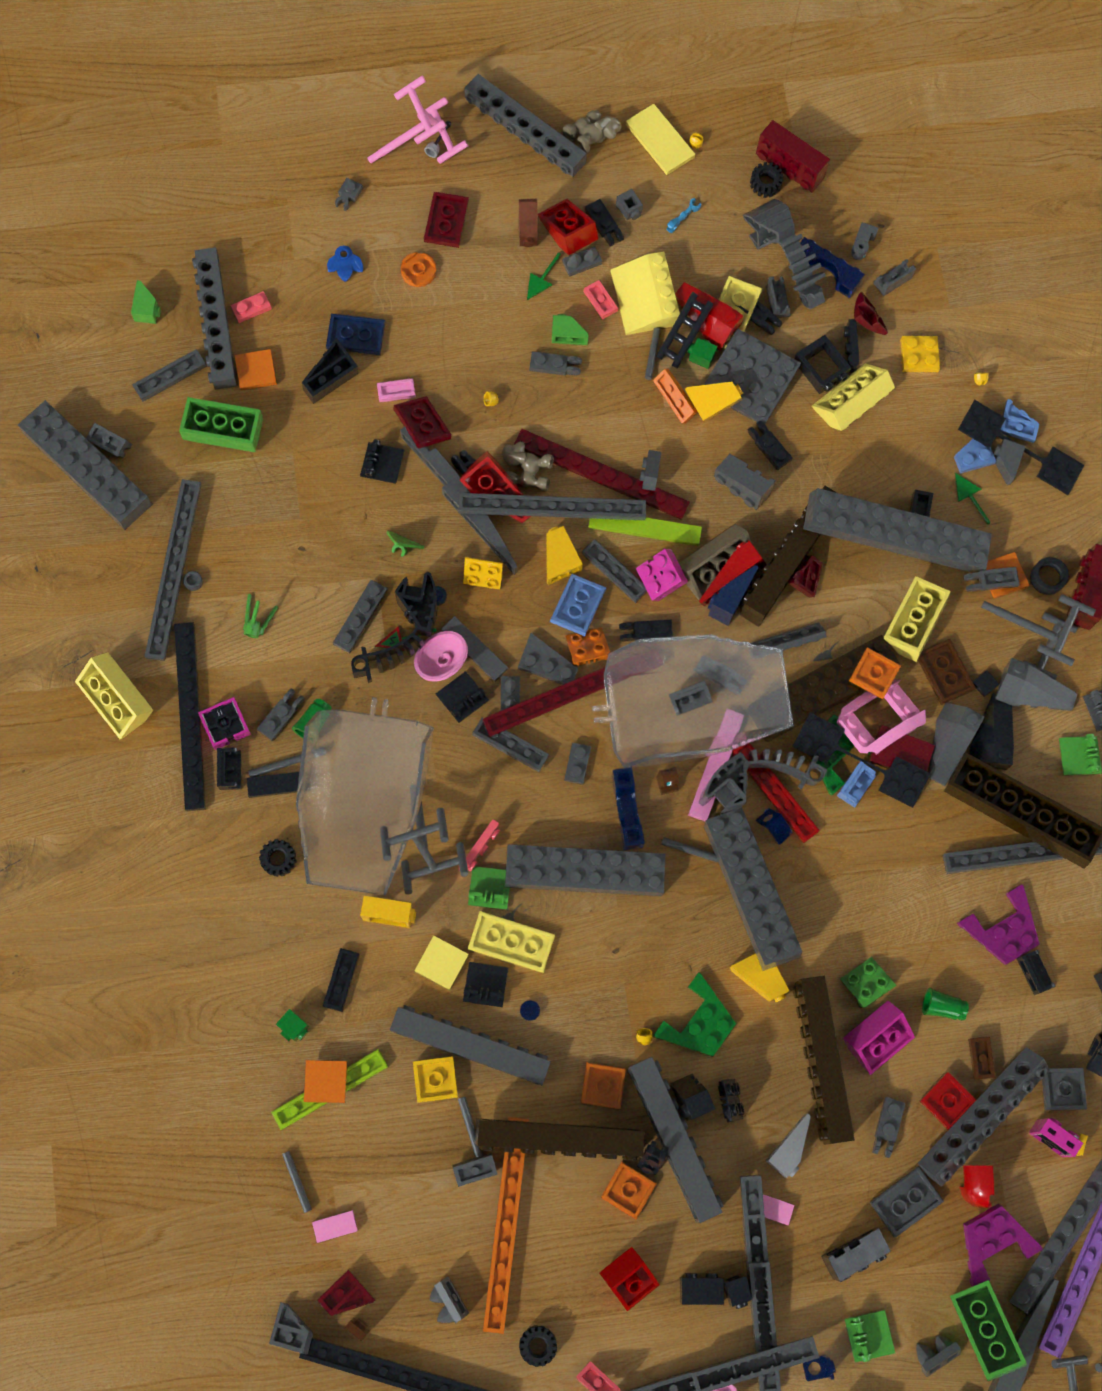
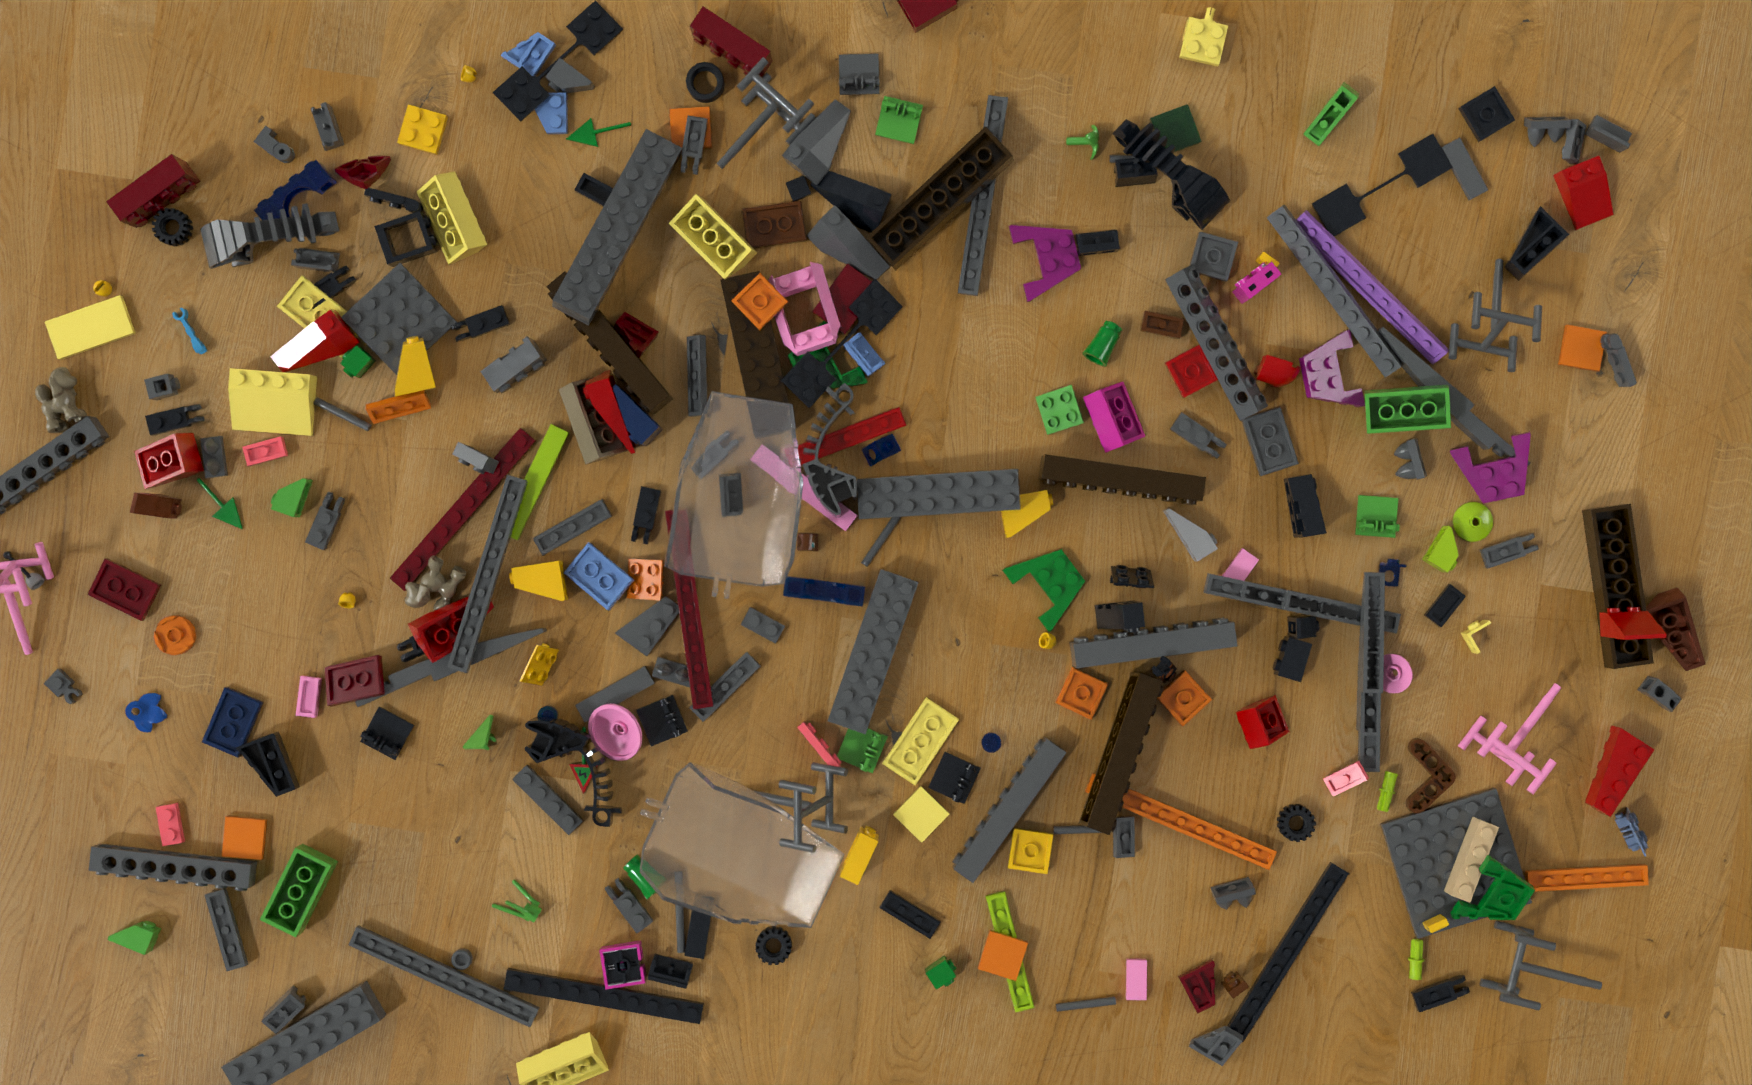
camera: 65 degrees left, 15 degrees up
dark pink piece [636,549,688,601] -> none
black bar [656,292,714,369] -> none

